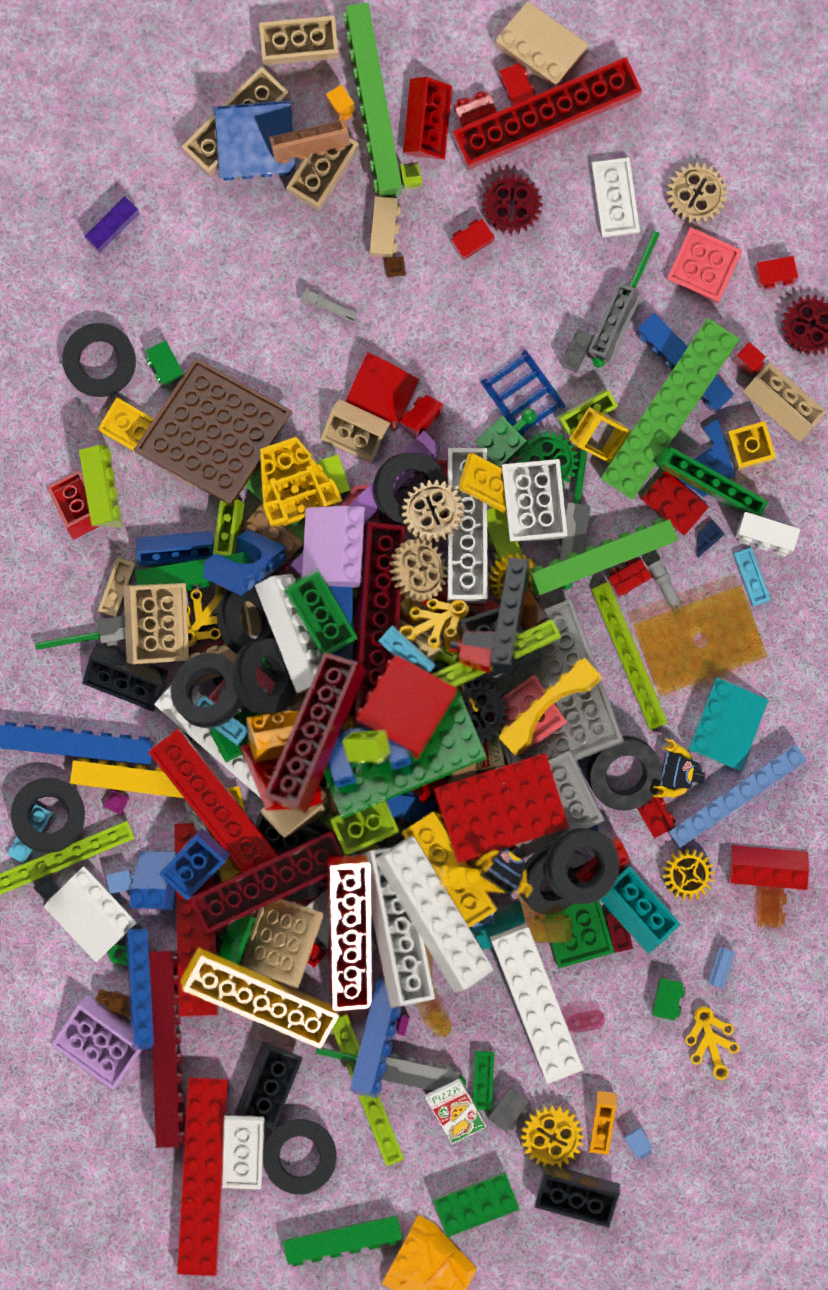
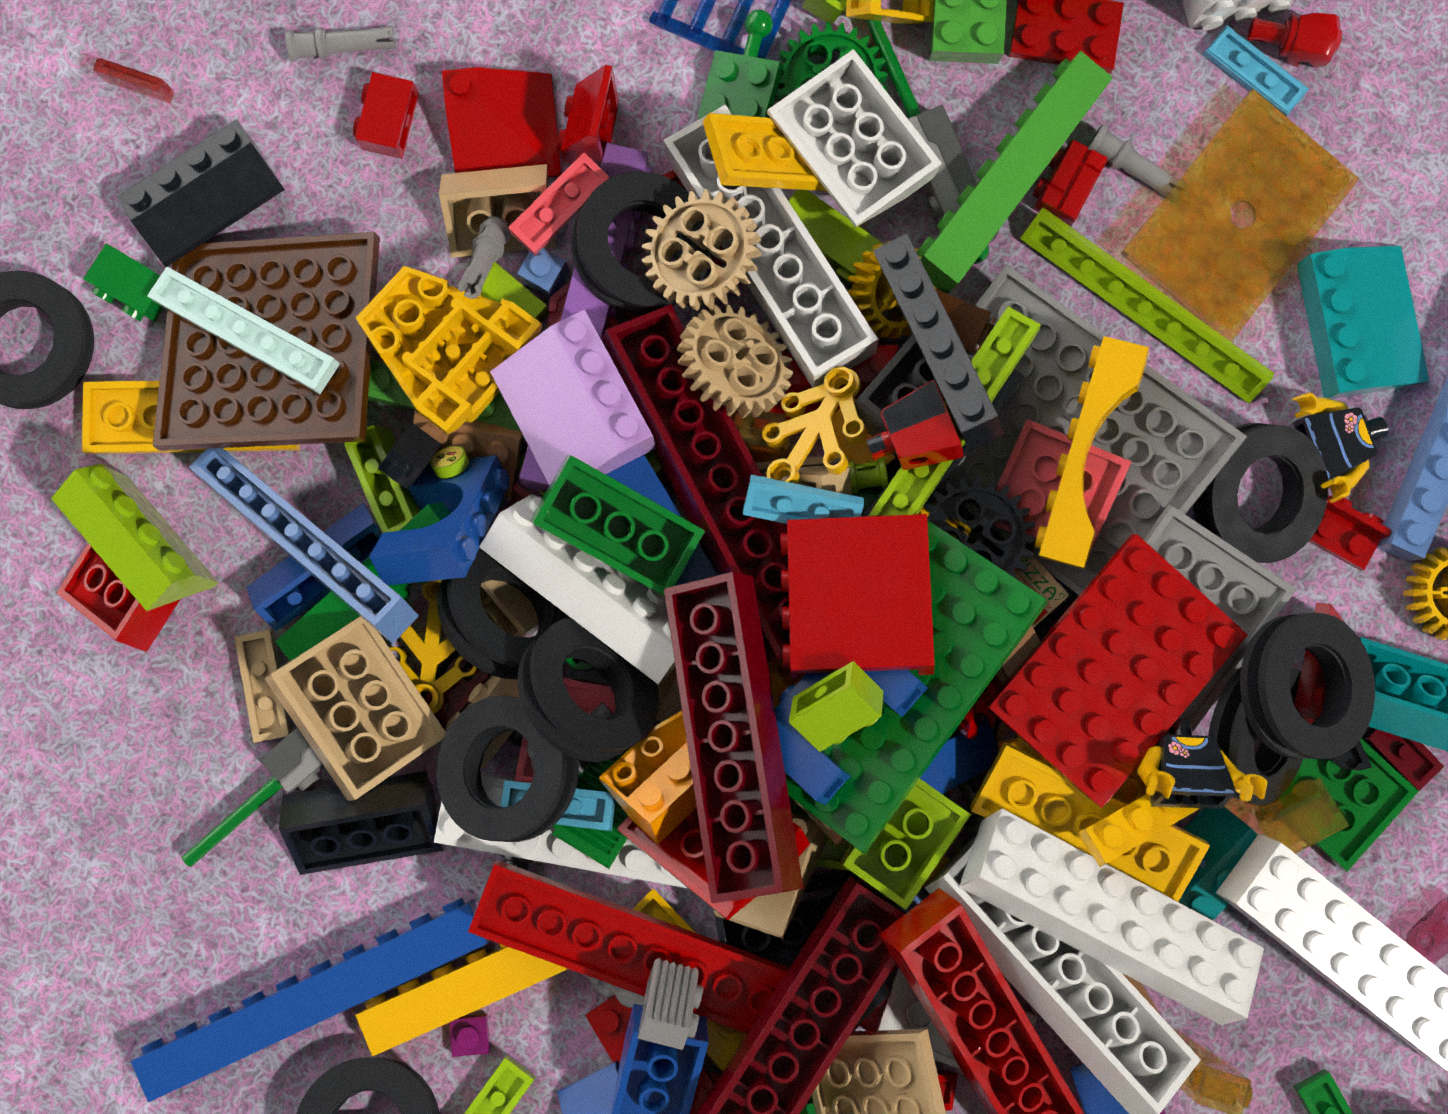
camera: 30 degrees left, 0 degrees up
dark blue tile [696,520,725,558] -> none
none -> clear red tile [93,58,174,104]
none -> black slope [117,119,285,267]
none -> light aqua plate [147,267,340,394]
none -> medium blue brick [189,448,419,644]
none -> red brick [353,72,419,159]
none -> black brick [378,423,442,490]
none -> tile [430,445,469,478]
none -> light grey pin [458,217,511,299]
none -> coral plate [508,153,610,256]
none -> medium blue brick [517,248,569,299]
none -> light grey brick [637,958,703,1050]
none -> red piece [1247,13,1342,68]
none -> black tile [1327,741,1372,771]

